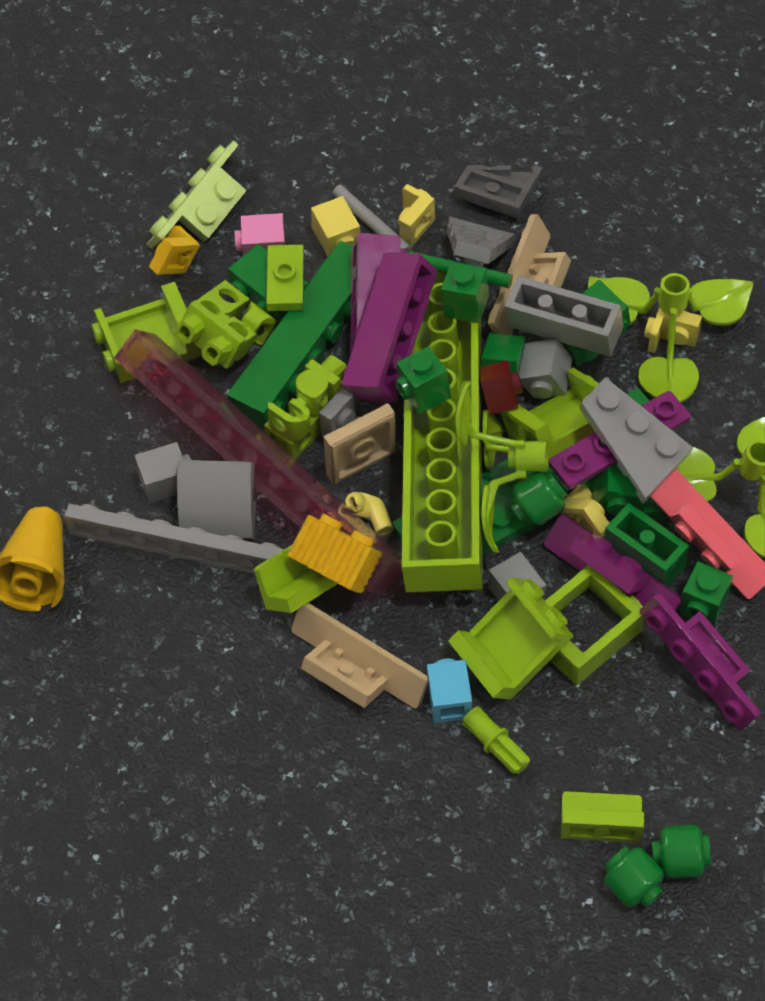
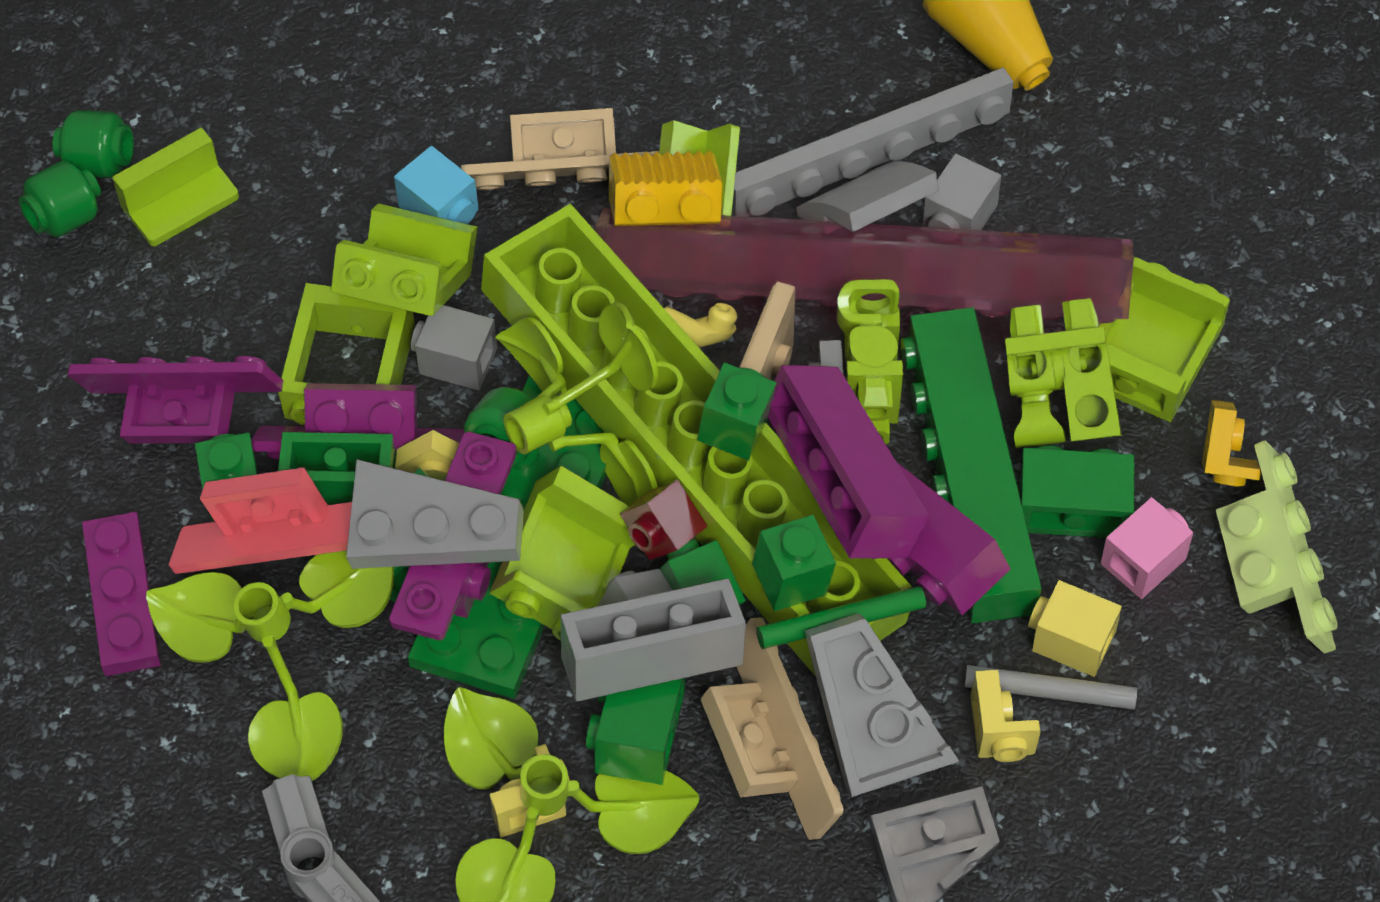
camera: 140 degrees right, 0 degrees up
lime plate [267,245,304,311] -> none
lime axle [462,706,530,774] -> none

